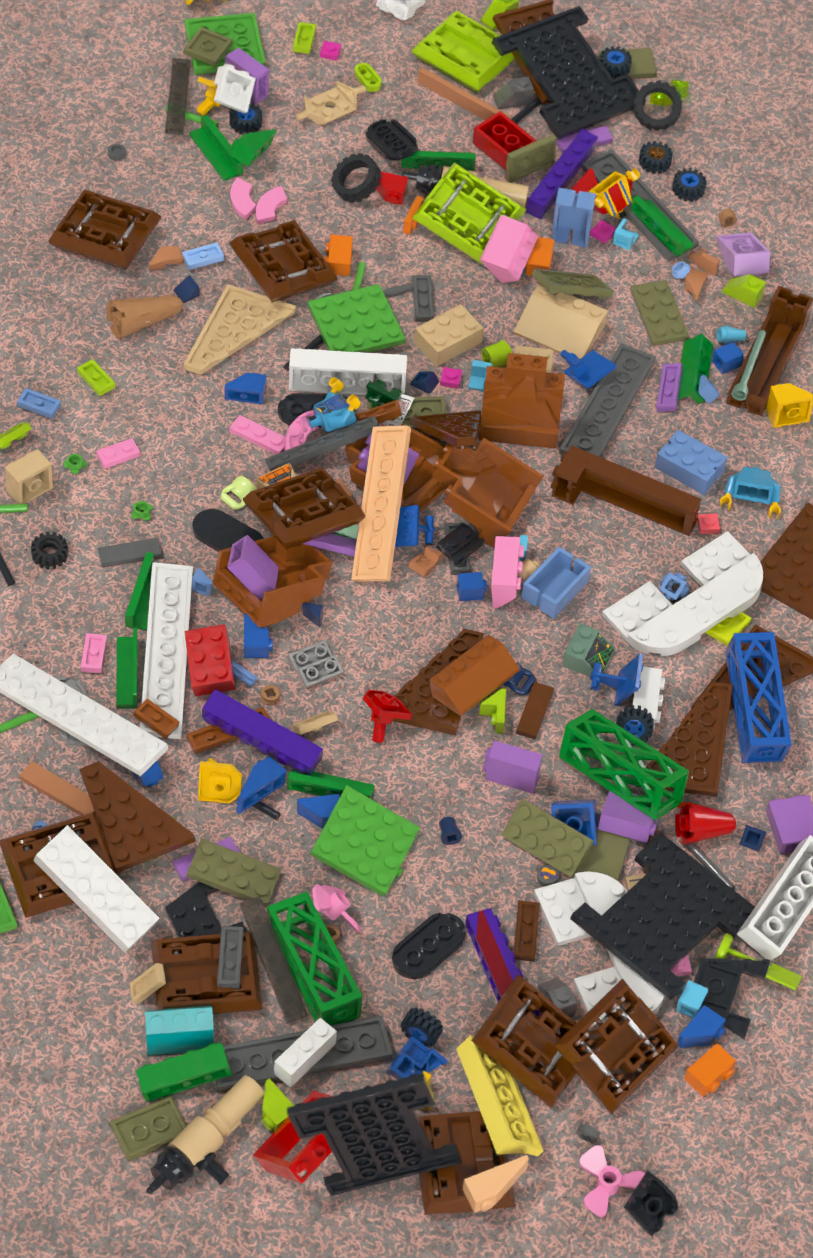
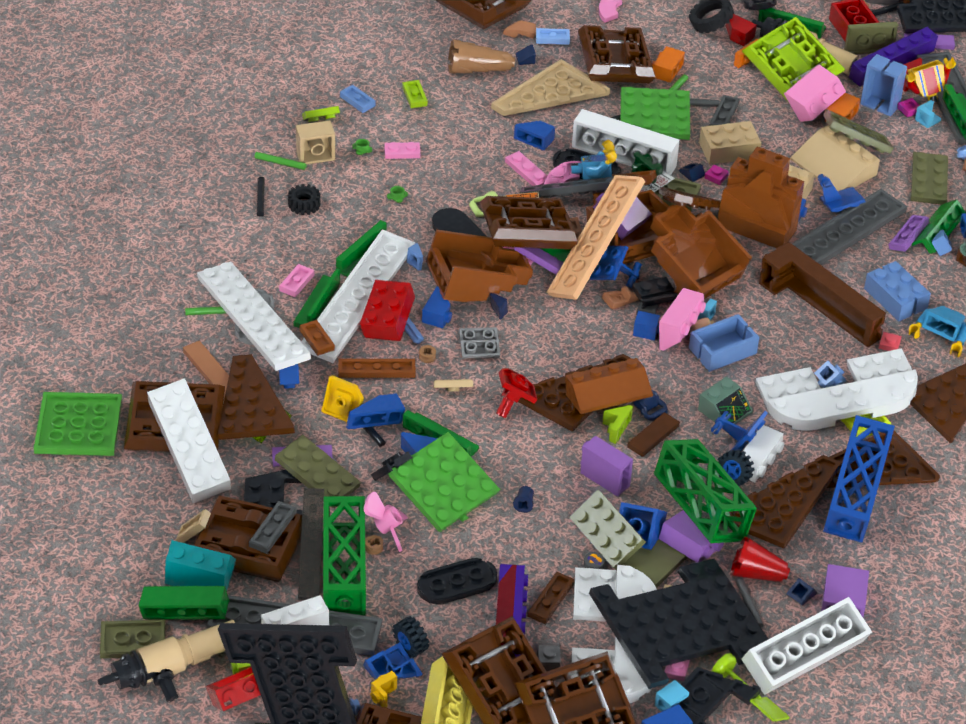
camera: 25 degrees right, 10 degrees down
dark grey tile [98,538,161,568] -> none
dark purple brick [202,689,323,776] -> none
medium lavender brick [228,535,279,600] -> none
bright pink tile [256,186,287,224] -> none
none -> black plate [370,451,412,481]

